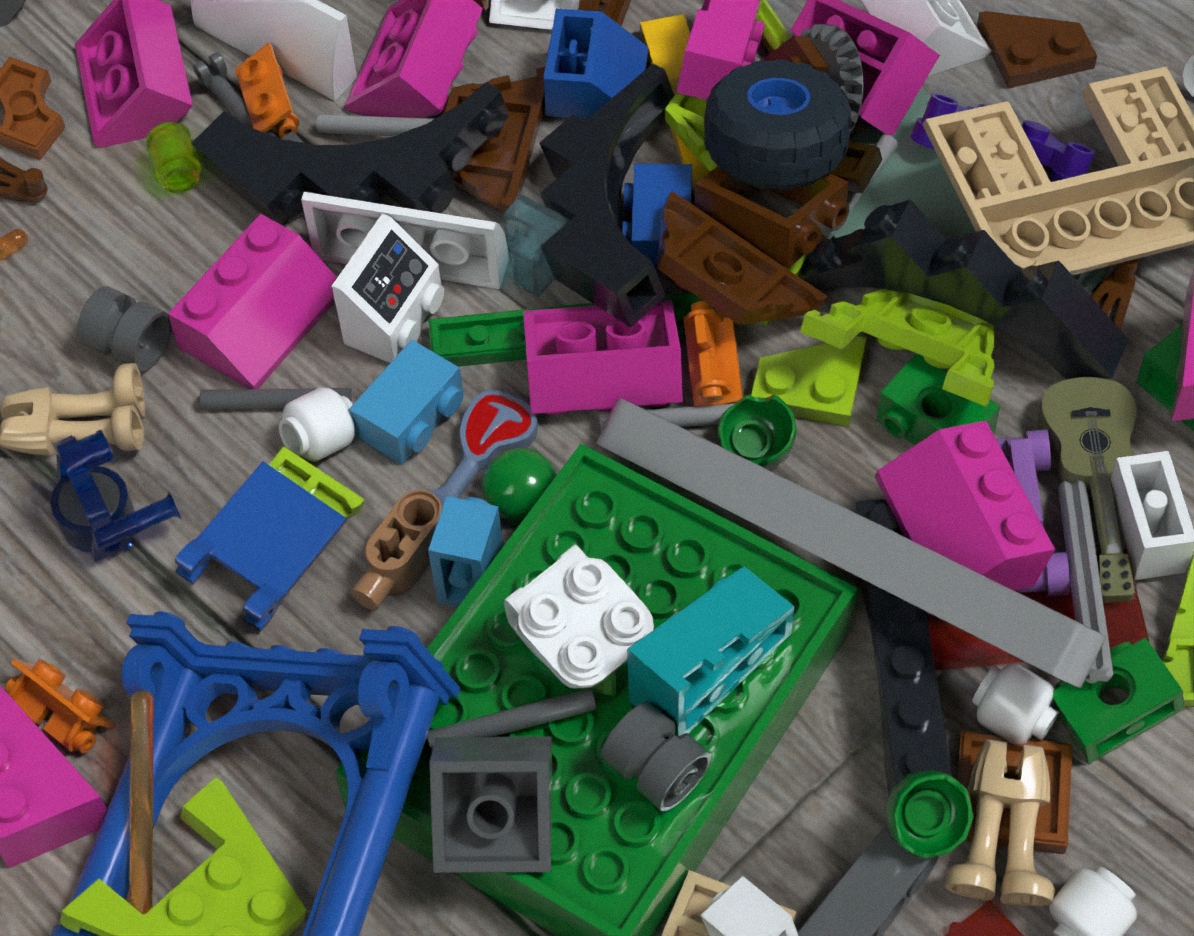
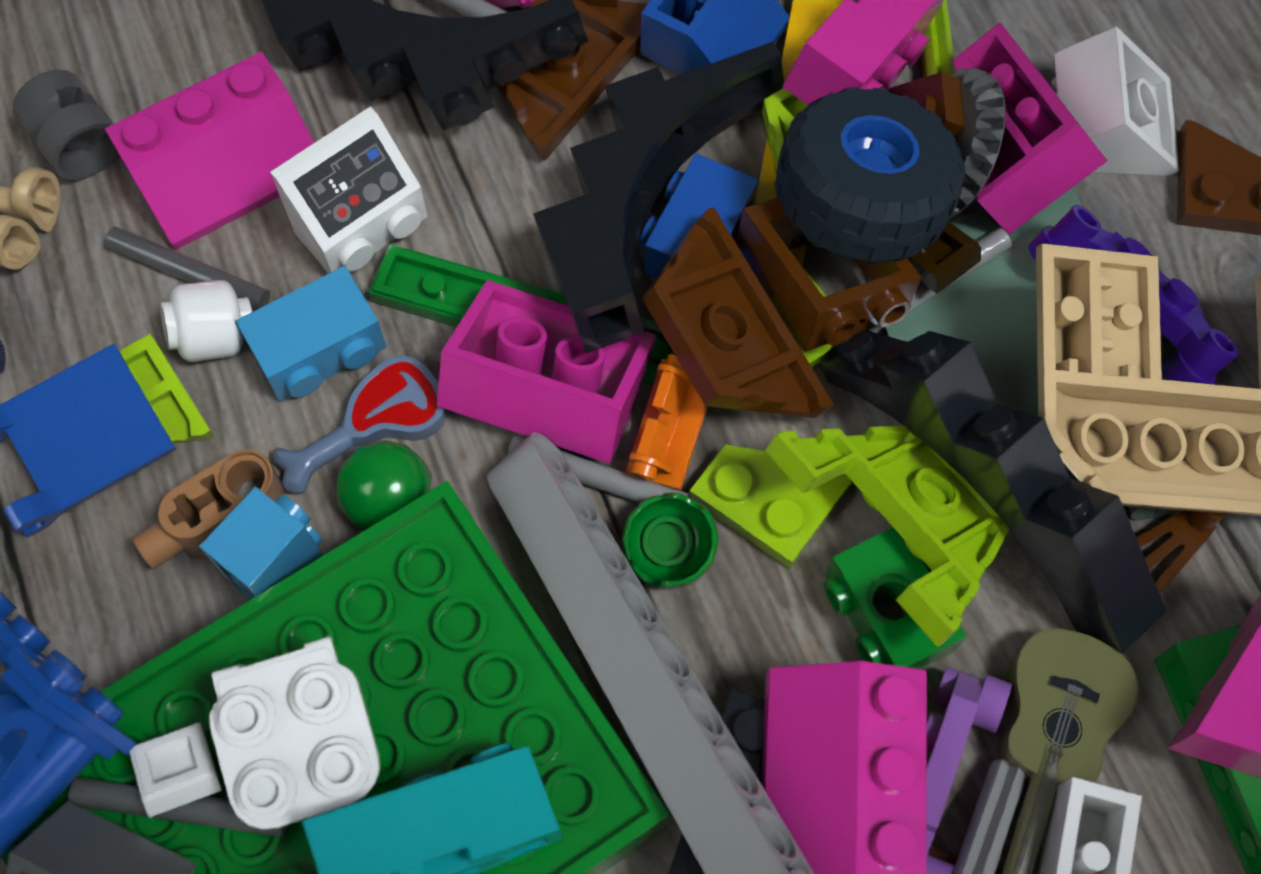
camera: 20 degrees right, 10 degrees up
white slope [301,192,509,289] -> none
clear light blue piece [504,194,570,298] -> none
none -> white tile [130,722,222,818]

